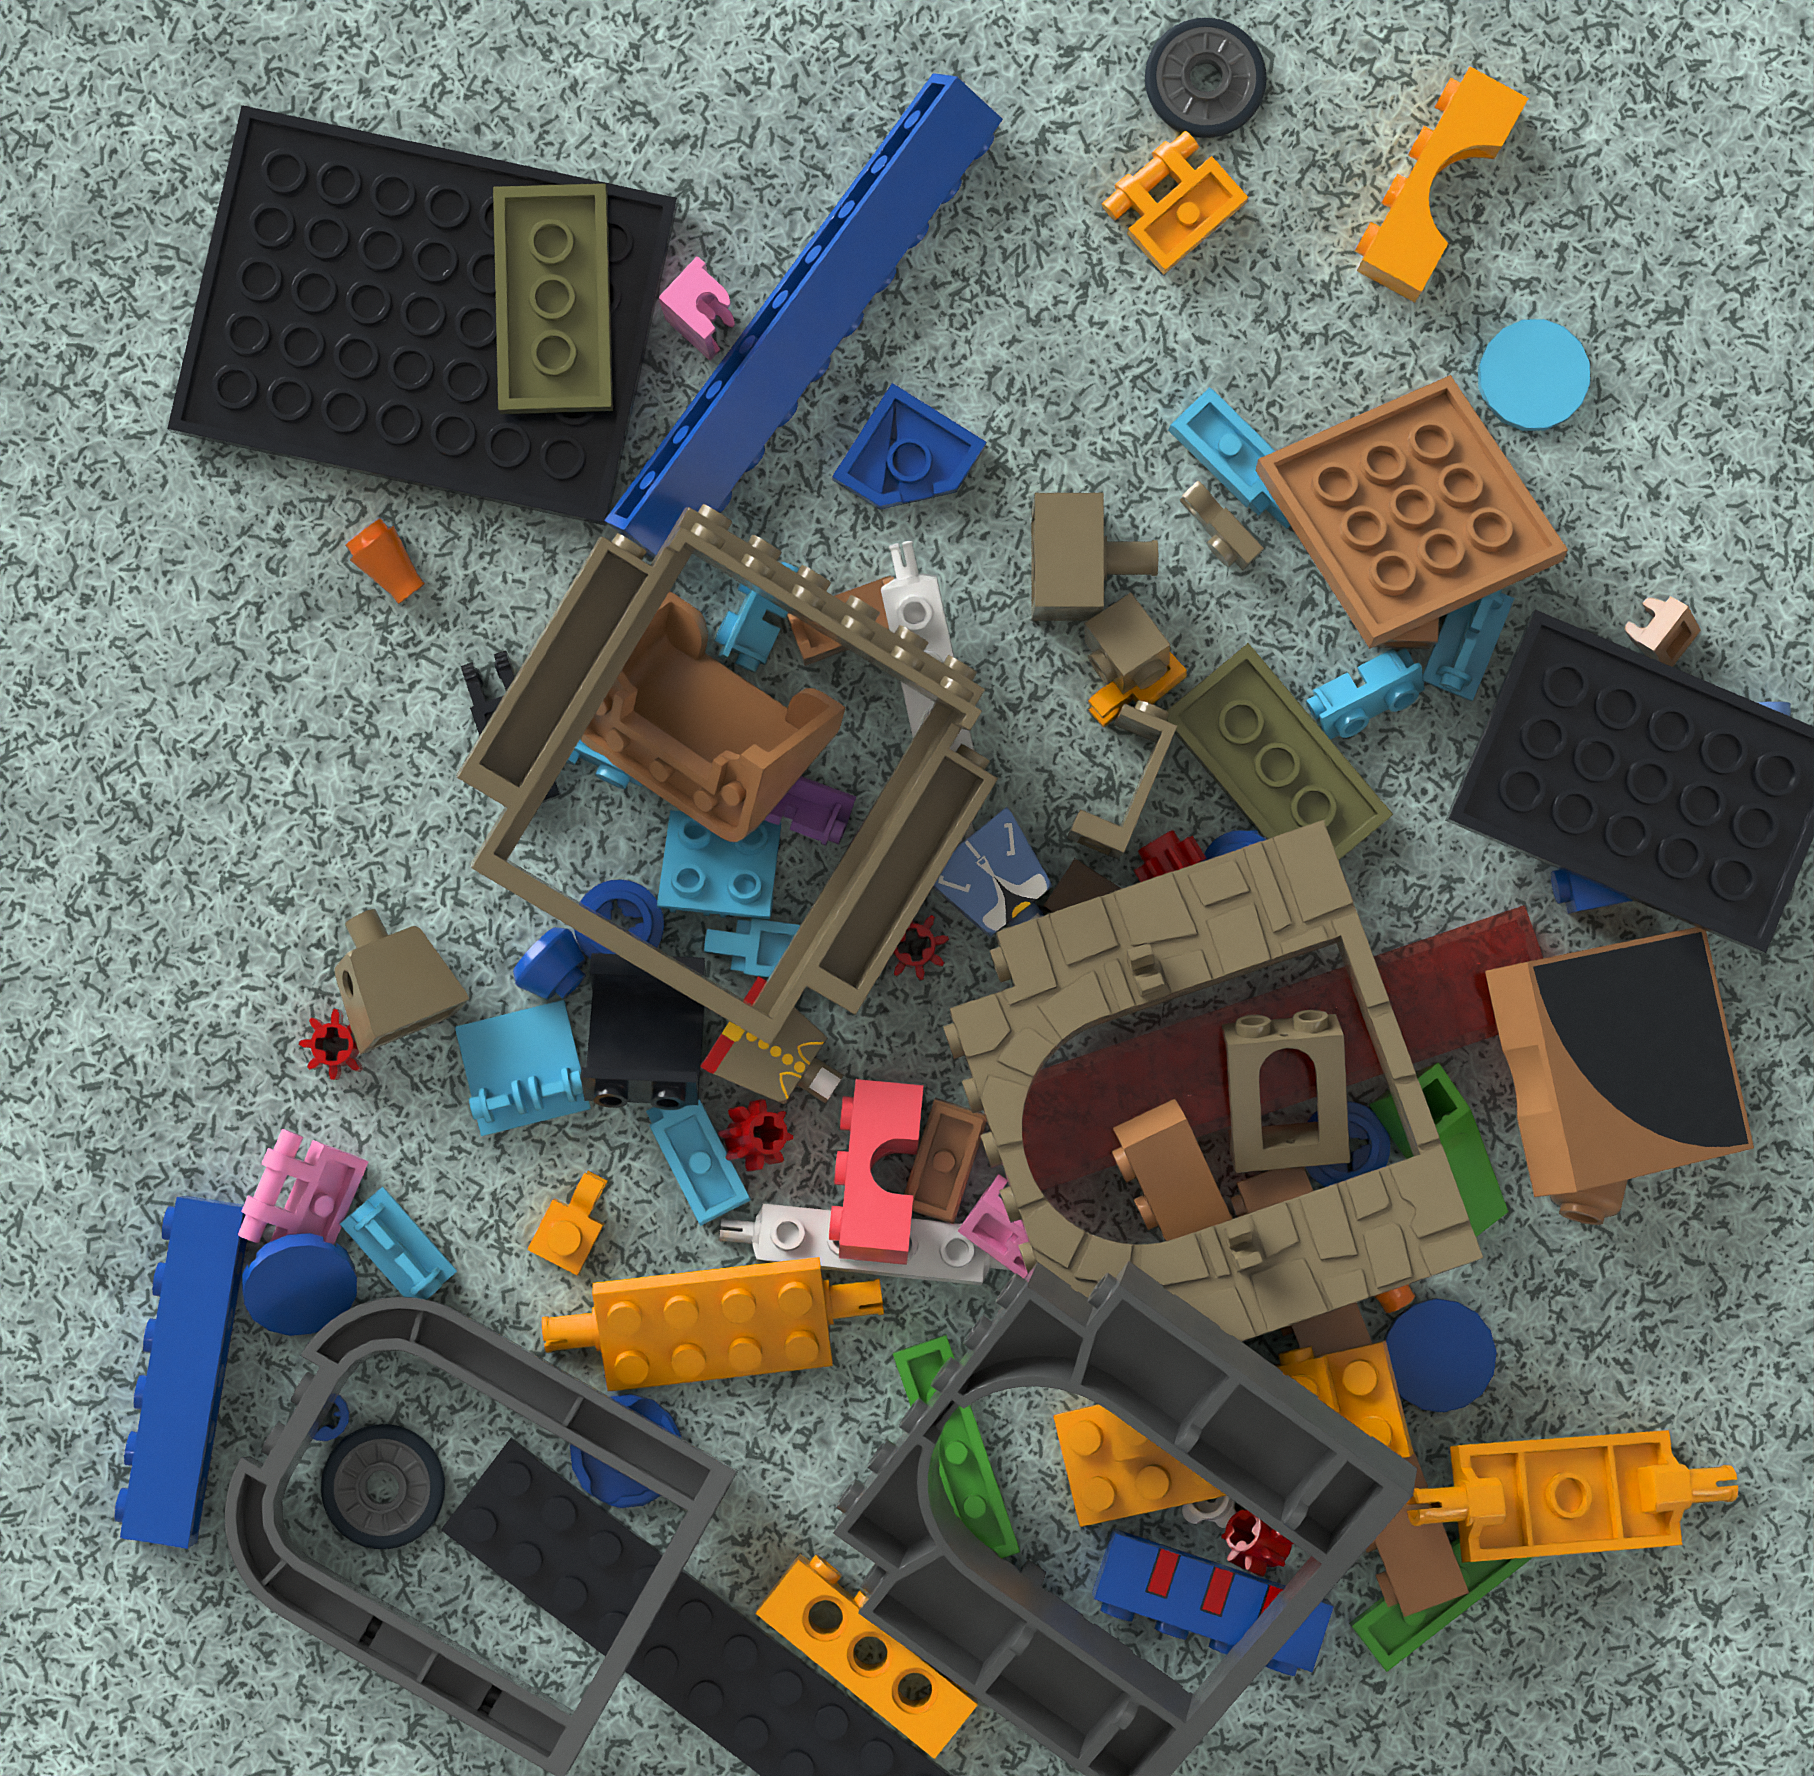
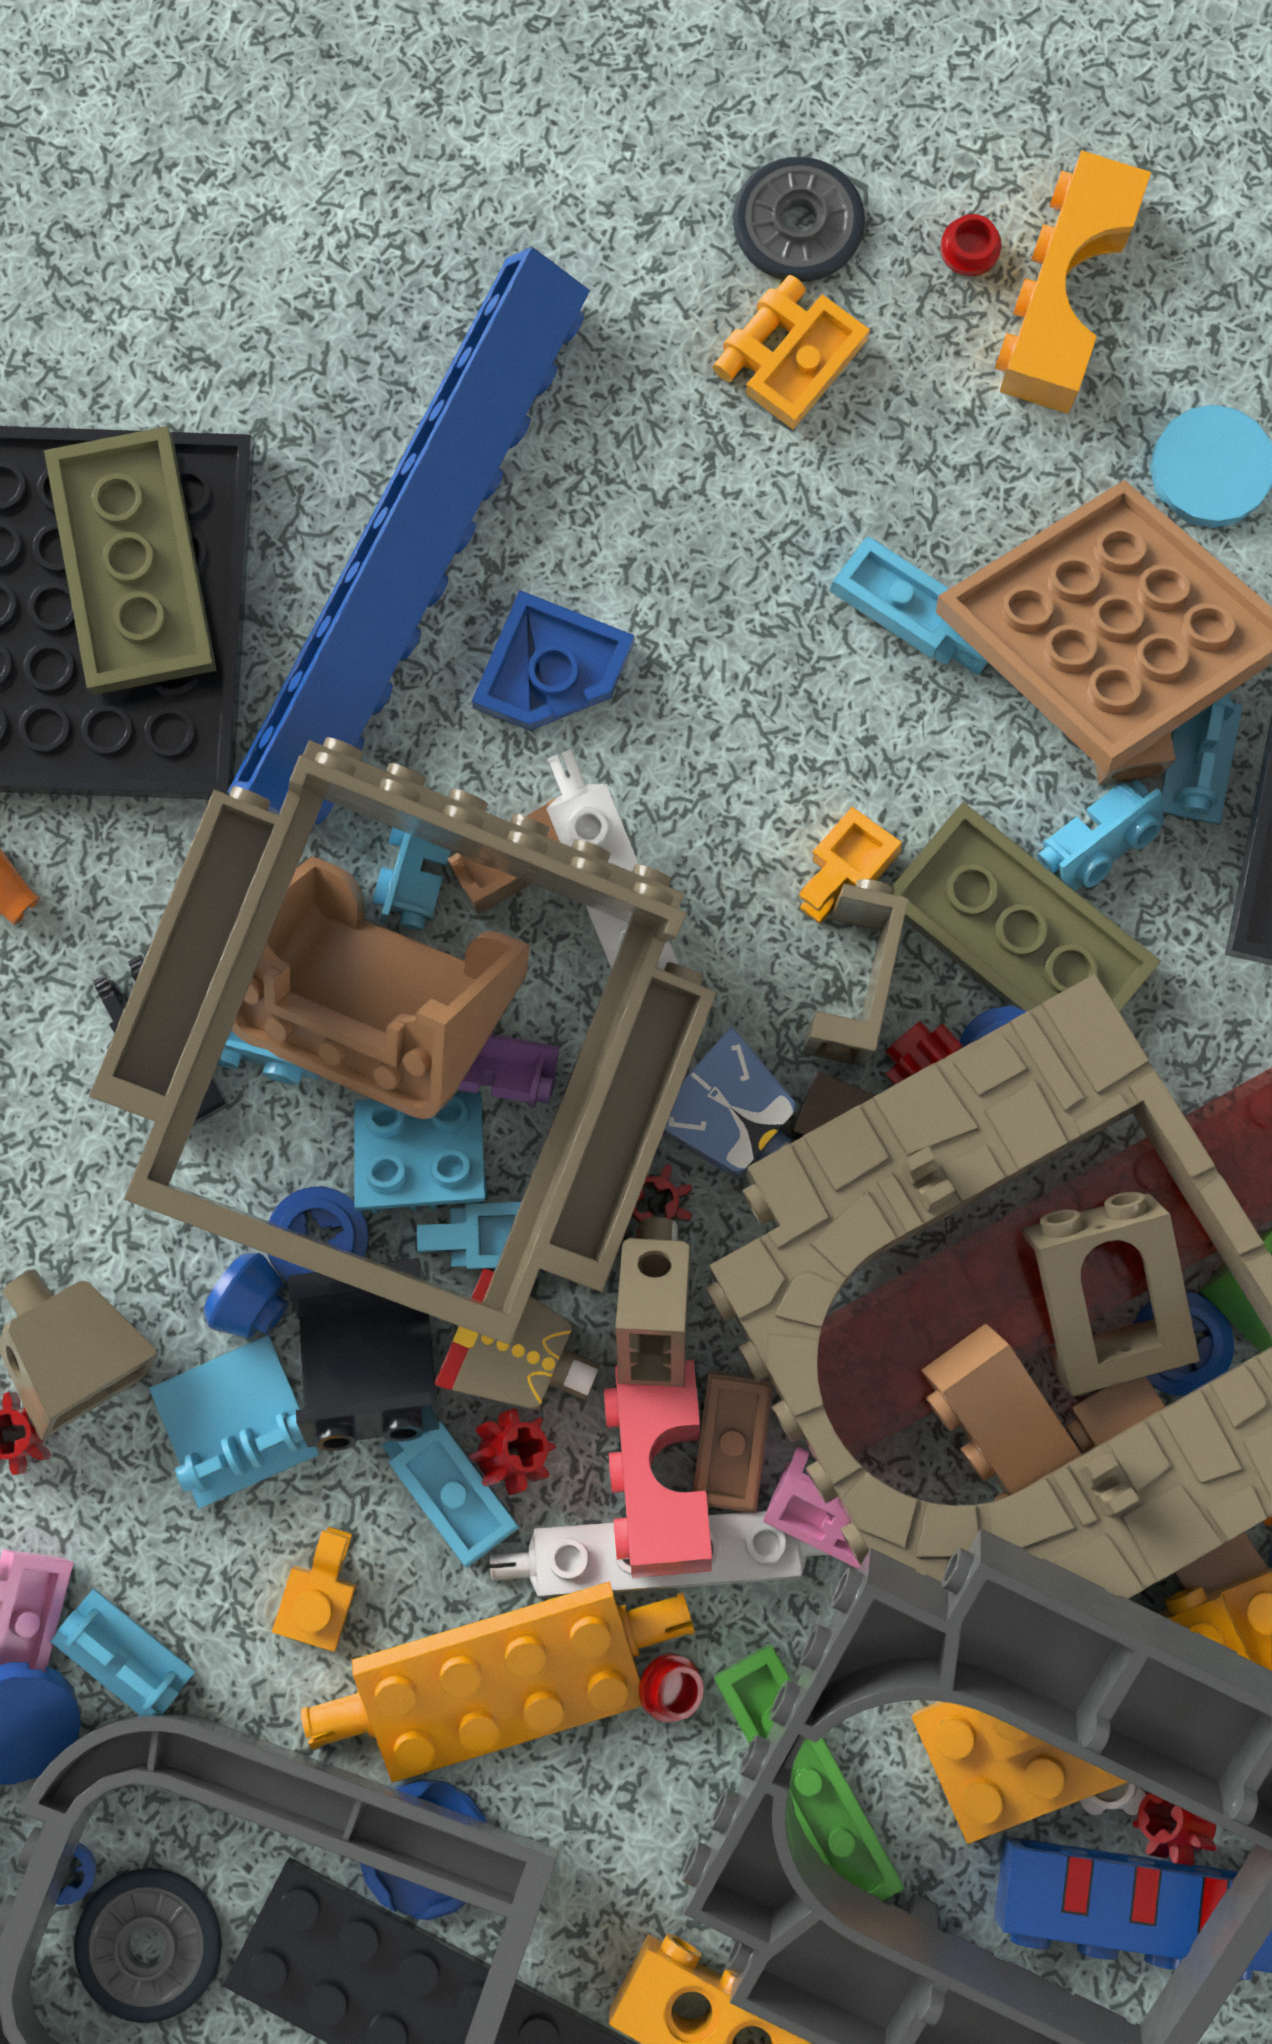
camera: 10 degrees left, 5 degrees down
bright pink hinge [659,256,735,361] -> none
dark tan brick [1031,493,1159,621] -> none
dark tan brick [1084,593,1170,694] -> none
dark tan plate [1180,481,1264,571] -> none
none -> dark tan torso [615,1217,690,1387]
none -> red plate [639,1653,704,1723]
none -> red plate [940,214,1002,276]

